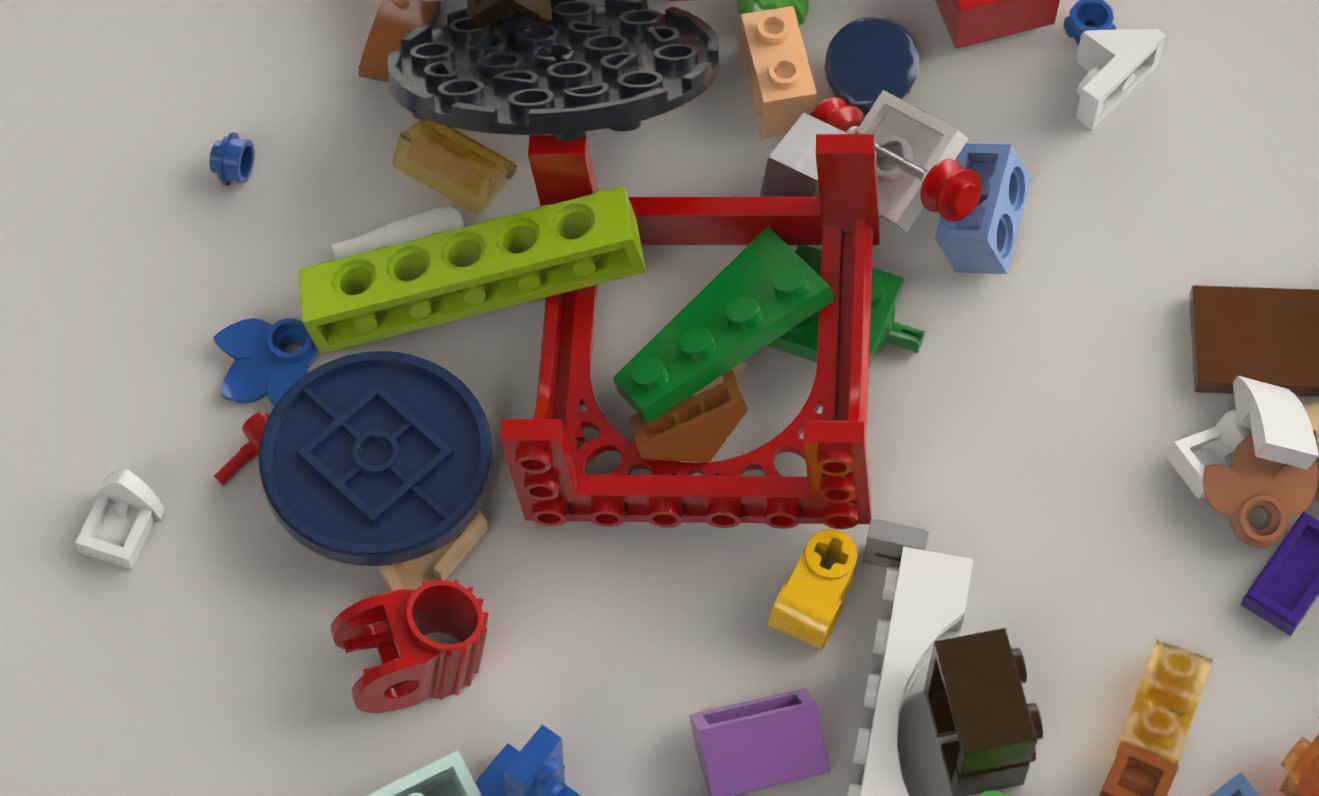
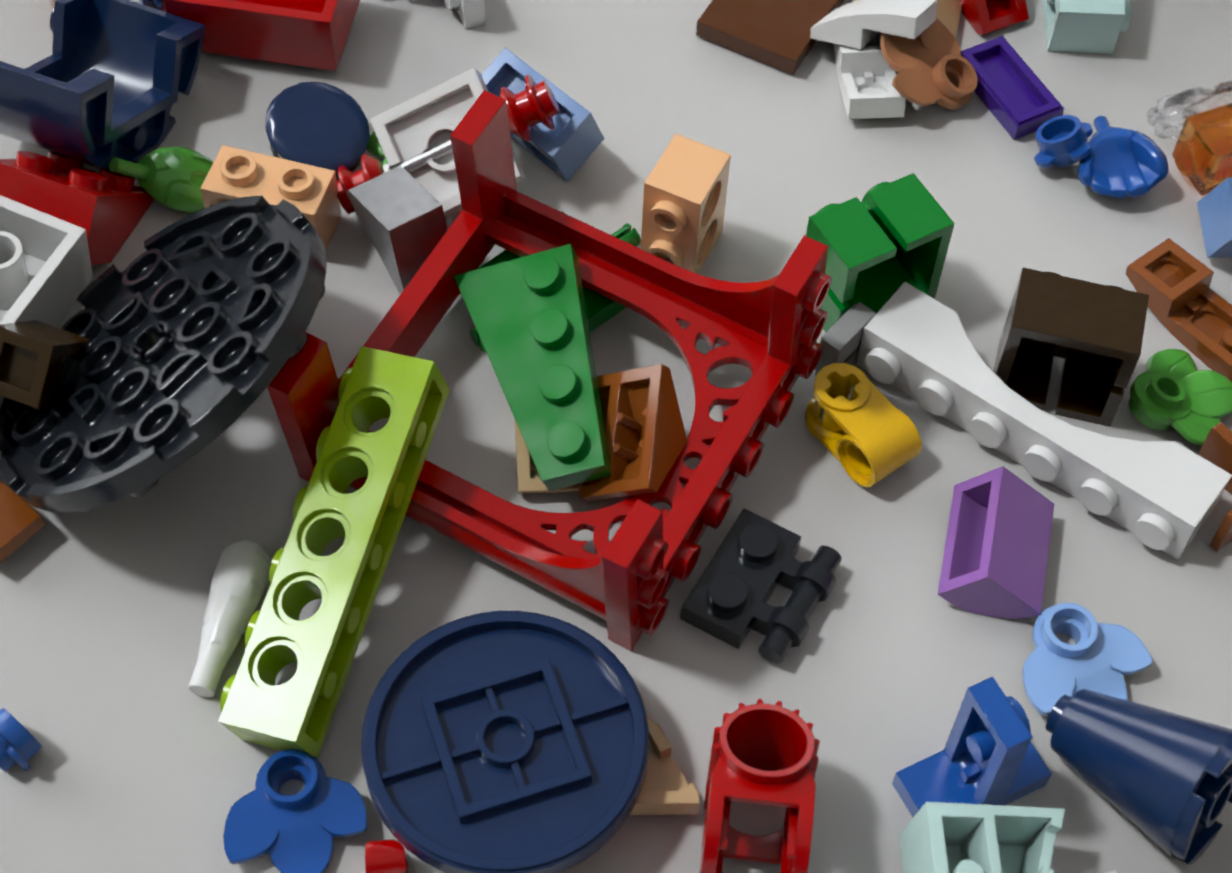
camera: 65 degrees left, 5 degrees down
clear yellow slope [392,120,517,214] -> none
clear yellow slope [1116,639,1213,764] -> none
none -> light nougat brick [640,134,731,274]
none -> black plate [680,508,842,664]
none -> green piece [806,173,955,332]
none -> blue plate [1034,115,1093,168]
none -> blue piece [1078,116,1169,199]

